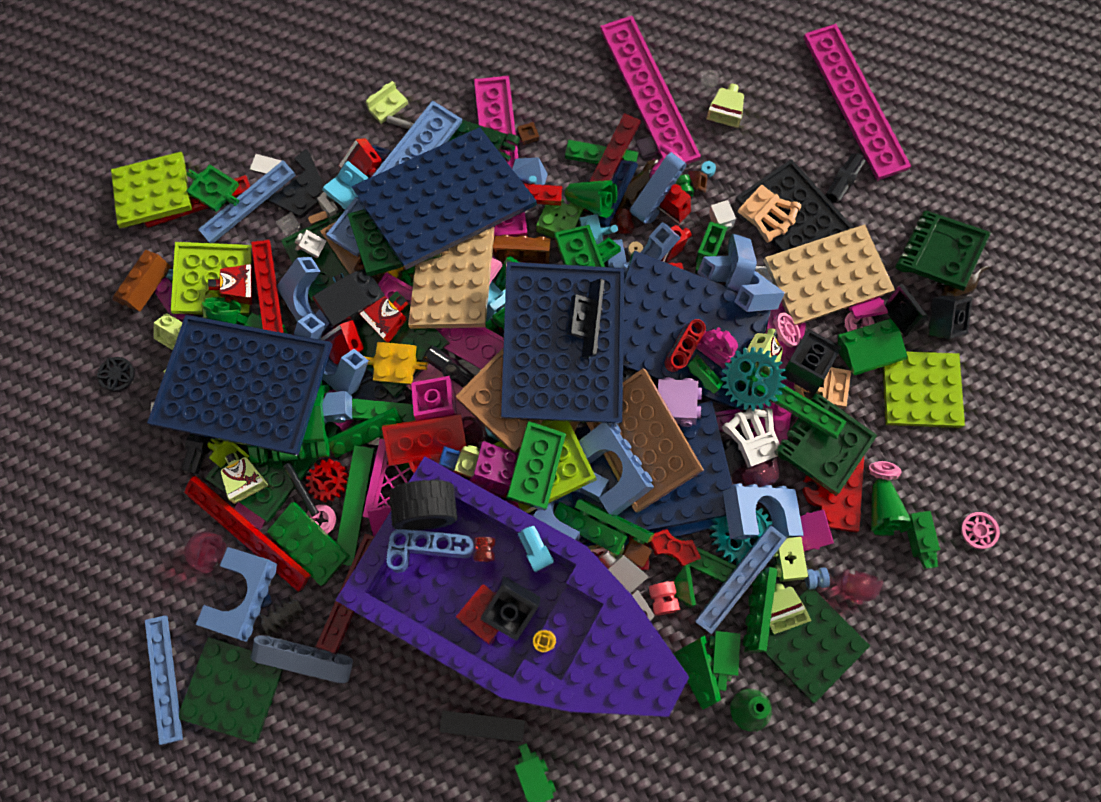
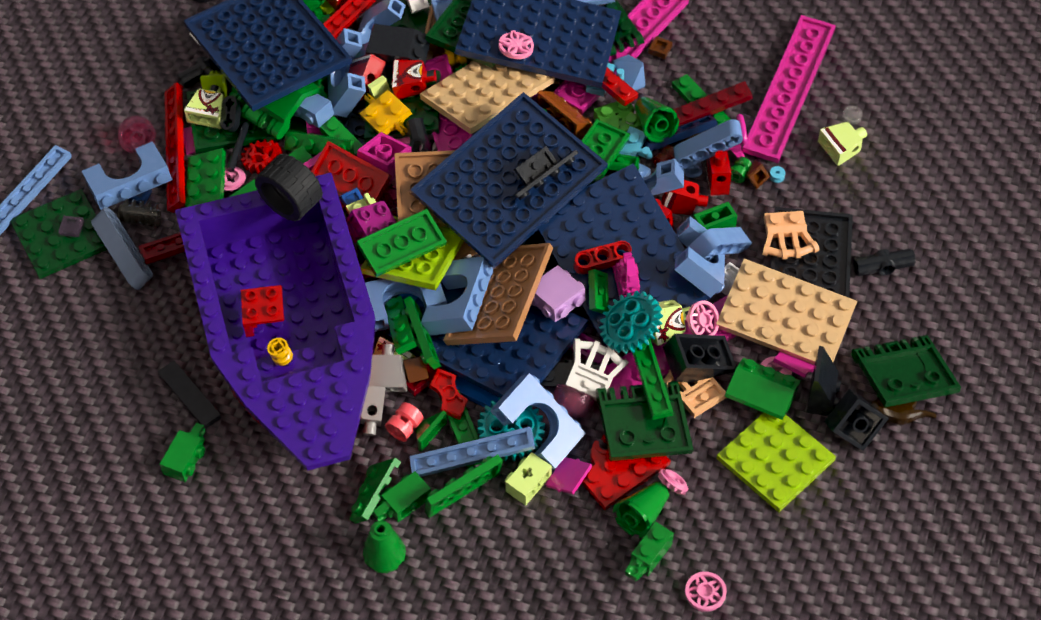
camera: 45 degrees right, 15 degrees down
medium blue beam [387,529,474,573] -> none
clear red wheel [473,537,495,562] -> none
black slope [480,576,541,641] -> none
medium azure piece [518,526,554,572] -> none
white brick [709,200,736,231] -> none
dark green plate [763,589,870,704] -> none
yellowish green torso [770,583,811,634] -> none
dark pink plate [803,24,911,181] -> none
medium blue wheel [805,567,830,590] -> none
clear pink cylinder [841,569,884,604] -> none
none -> clear purple tile [59,216,84,237]
none -> black beam [220,96,241,133]
none -> yellowish green tile [367,75,391,99]
none -> bright pink wheel [498,30,534,59]

